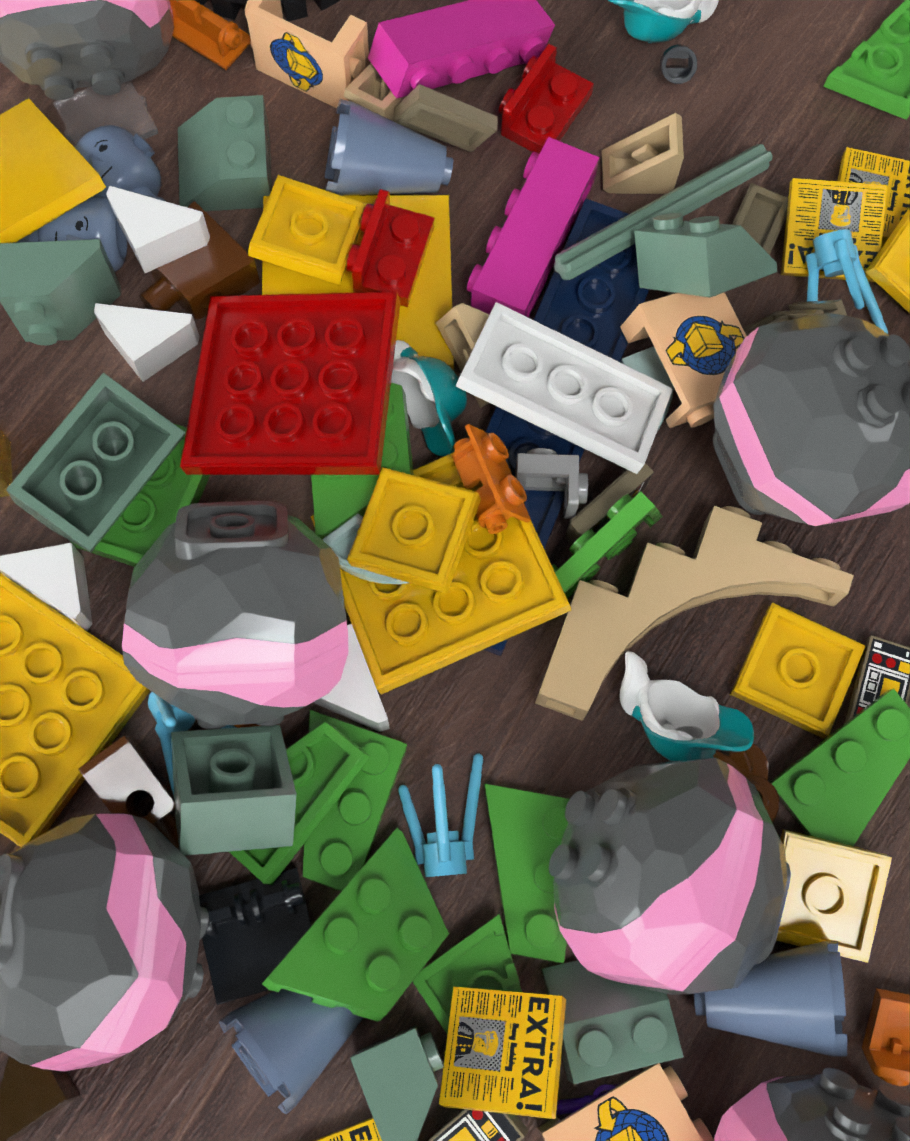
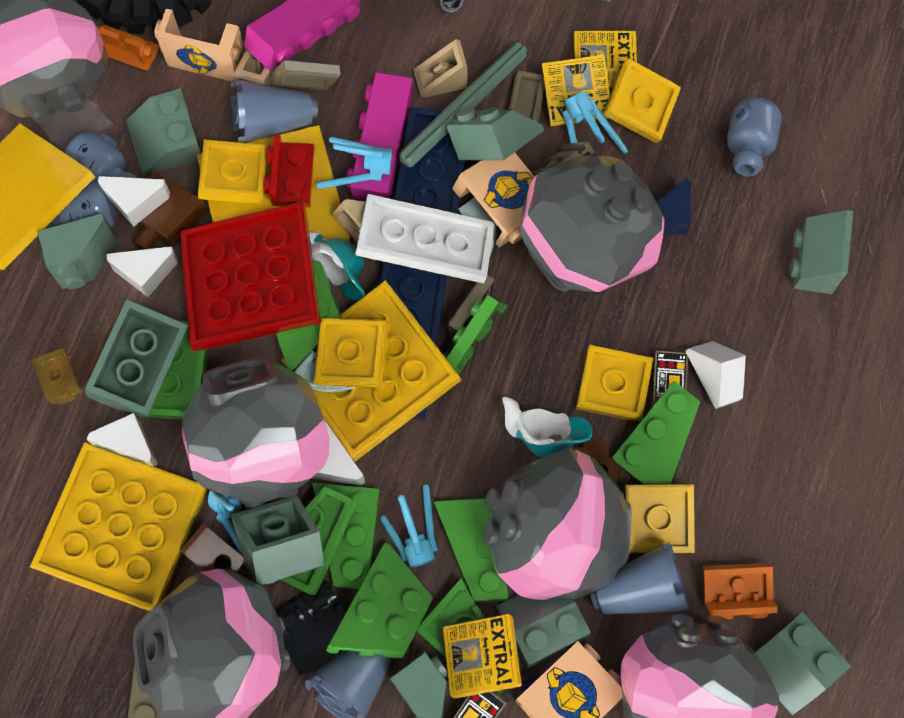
camera: 10 degrees left, 0 degrees up
orange hinge [452,424,531,534] -> none
red bracket [499,44,594,154] -> none
light grey bracket [515,448,588,519] -> none
tan arch [535,506,854,721] -> none
none -> medium azure plant [316,137,392,189]

